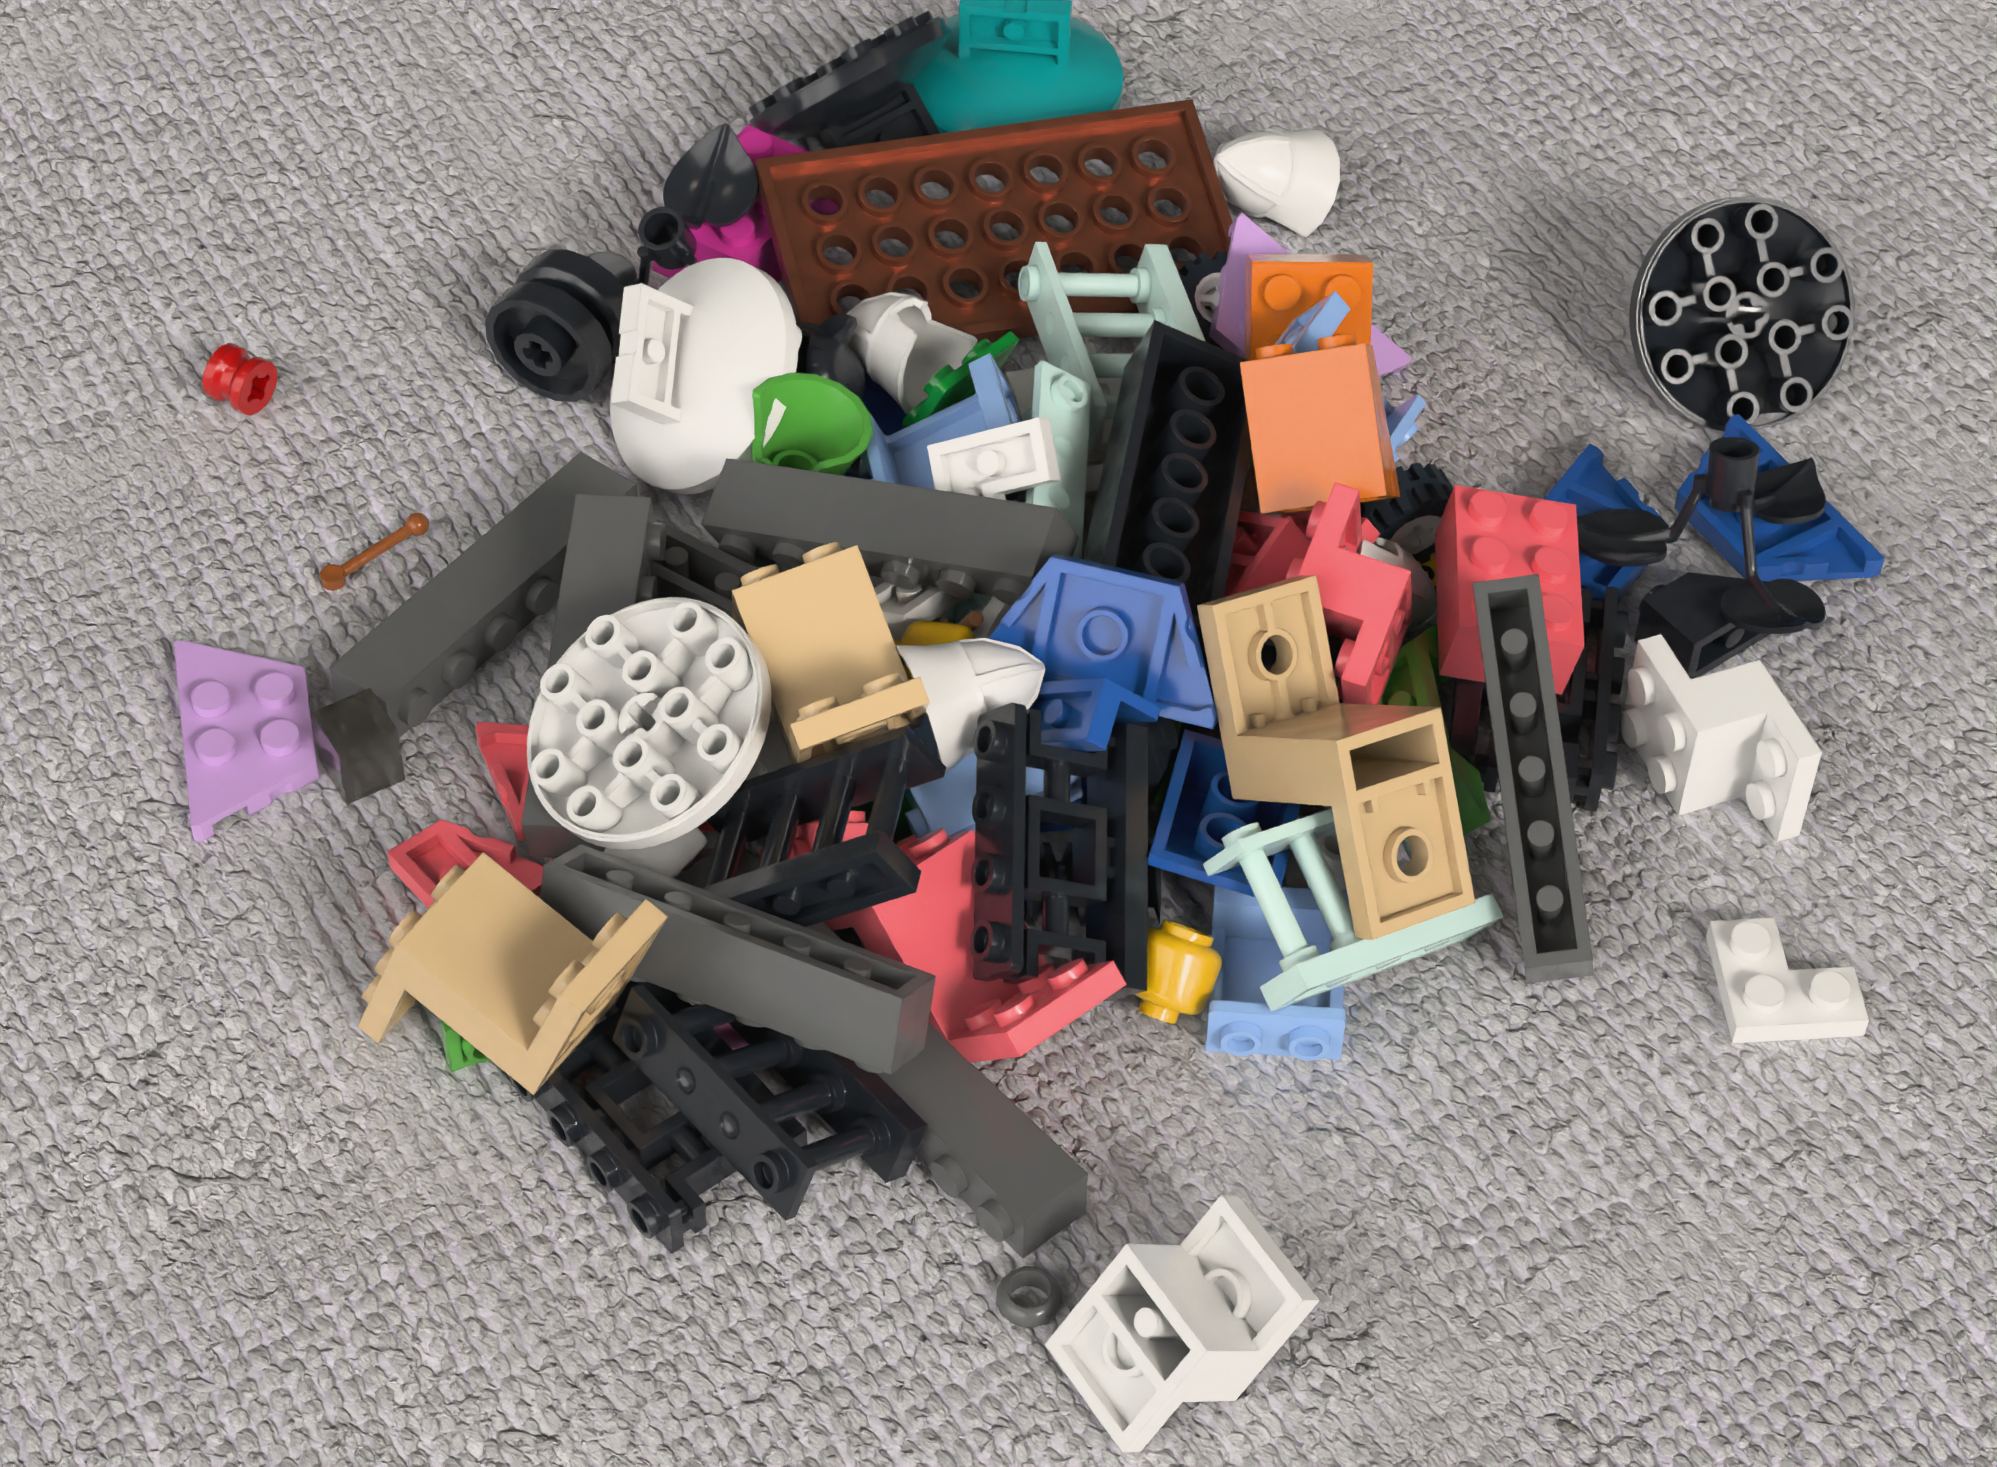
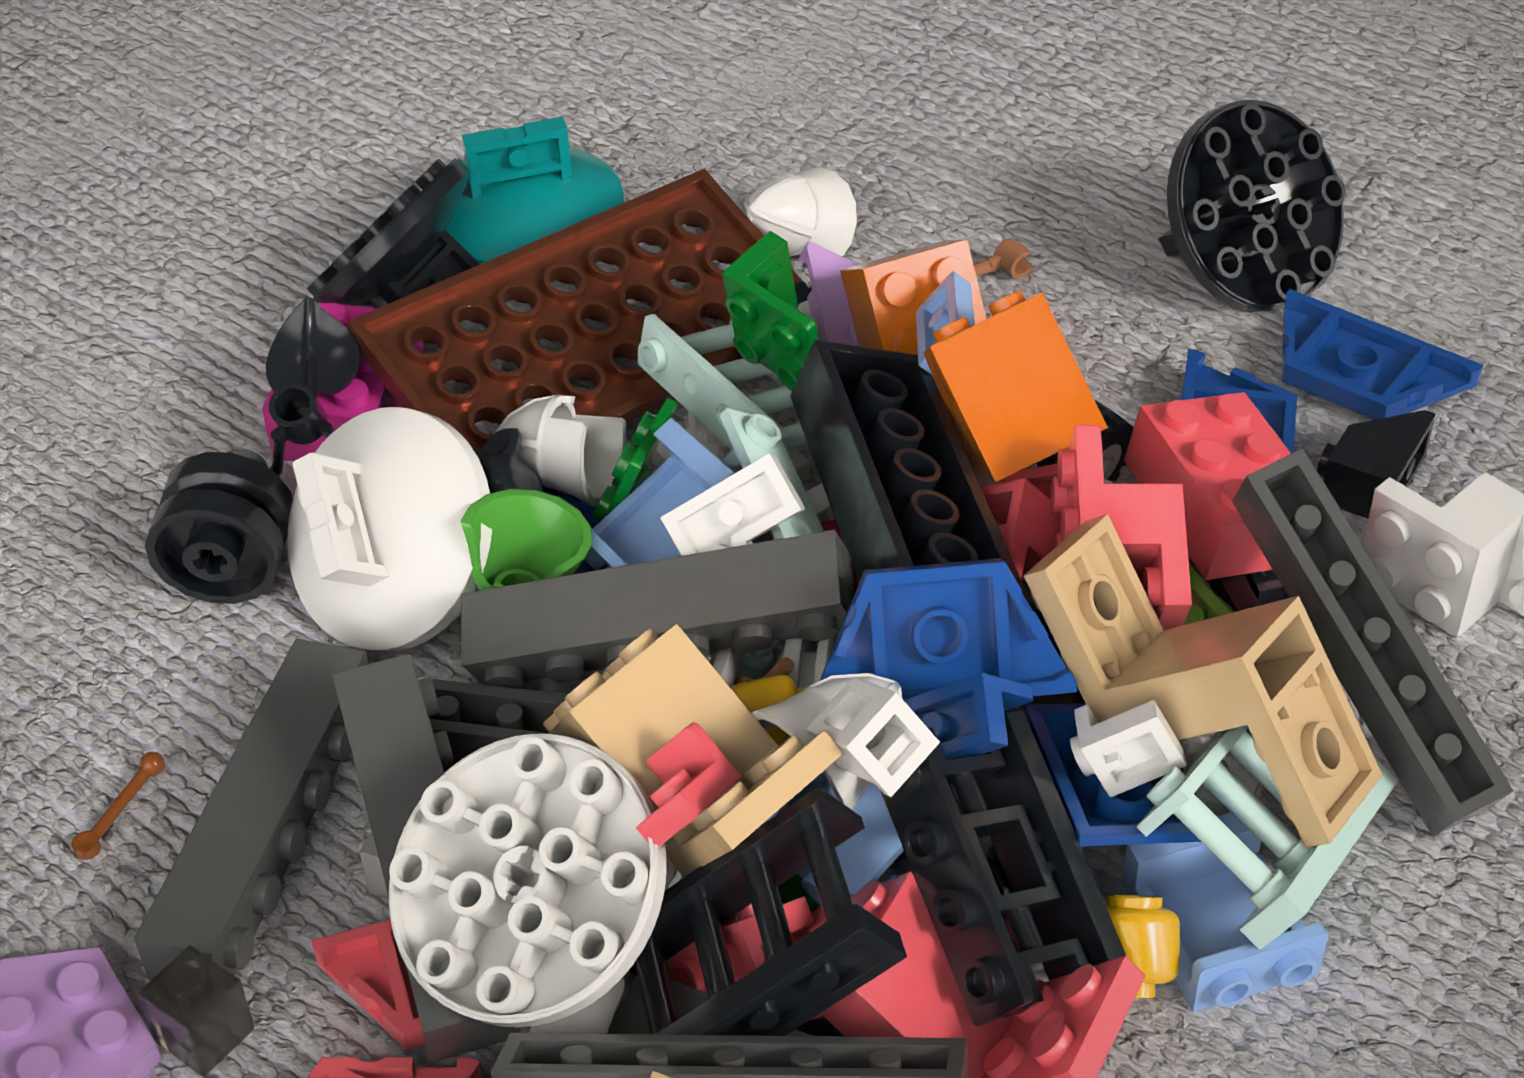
camera: 20 degrees left, 5 degrees down
black plant [1577,437,1826,634] -> none
none -> coral bracket [635,722,742,847]
none -> green bracket [722,231,819,391]
none -> white brick [805,676,940,797]
none -> nougat hand [973,238,1032,279]
none -> white bracket [1070,700,1187,797]

